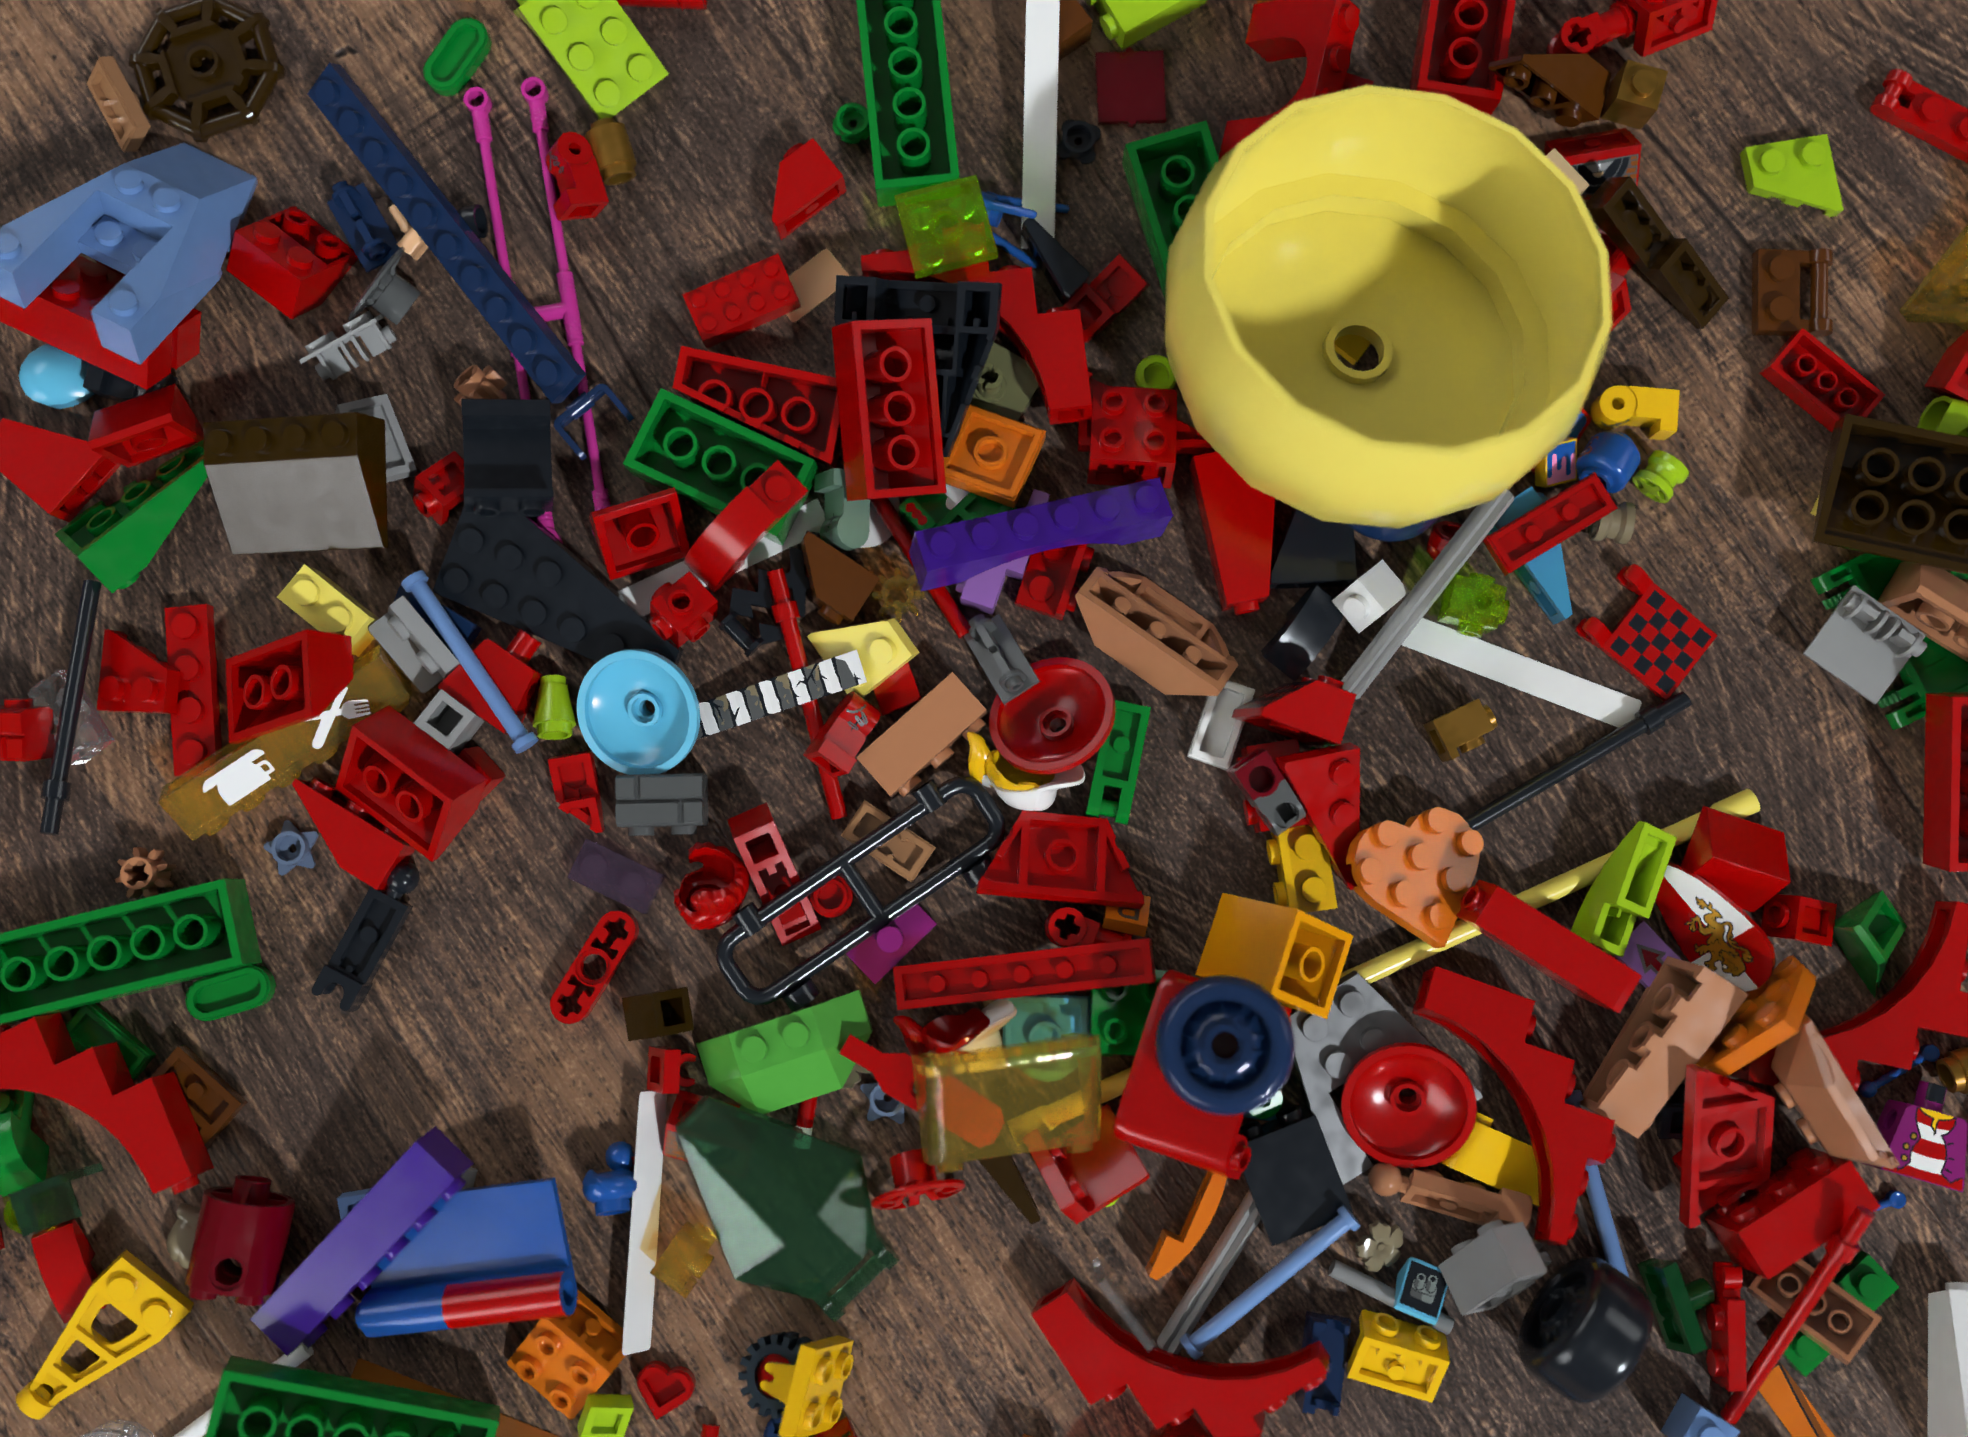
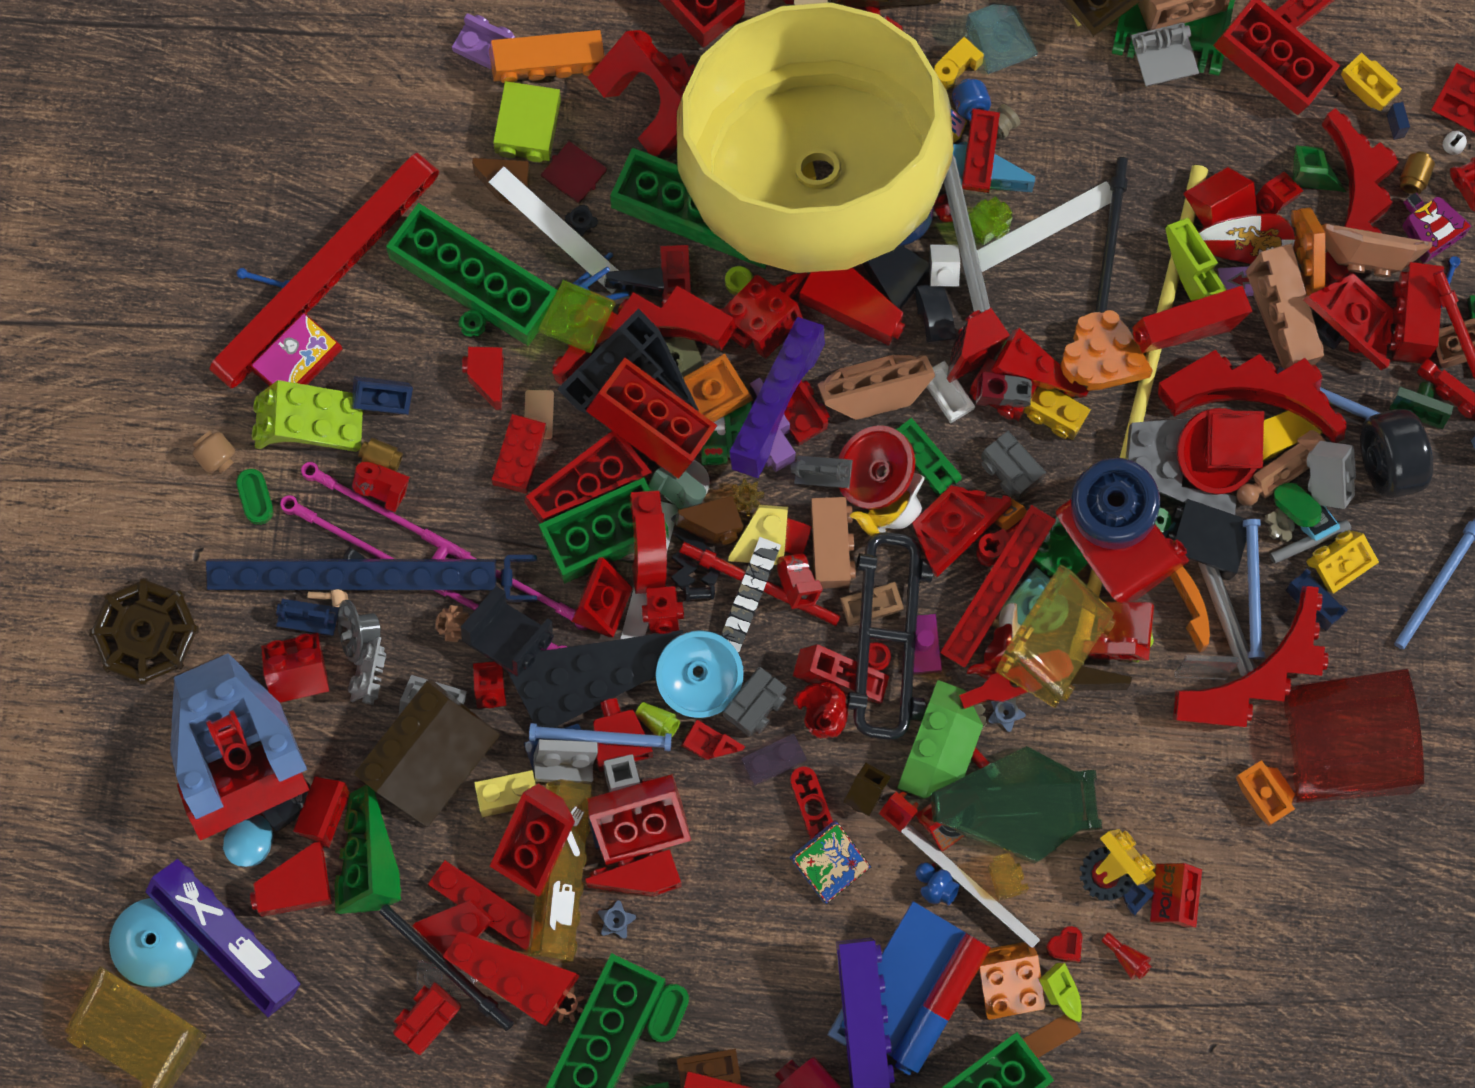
camera: 55 degrees left, 10 degrees down
medium nougat plate [86,56,151,152] -> none
black plate [312,860,420,1012] -> none
red bar [870,498,971,639] -> none
red wheel [871,1148,966,1210] -> none
light orange slope [1195,893,1354,1019] -> none
pearl gold brick [1423,698,1498,763] -> none
red flag [1575,564,1718,701] -> none
lime wheel [1632,450,1689,503] -> none
blue hinge [1858,1044,1940,1098] -> none
none -> red piece [206,710,251,770]
none -> dark blue slope [353,376,413,415]
none -> red wedge [443,931,579,1026]
none -> tile [789,820,871,904]
none -> clear light blue slope [965,4,1038,74]
none -> dark grey brick [981,430,1046,500]
none -> red piece [1207,411,1264,468]
none -> green tile [1274,483,1322,527]

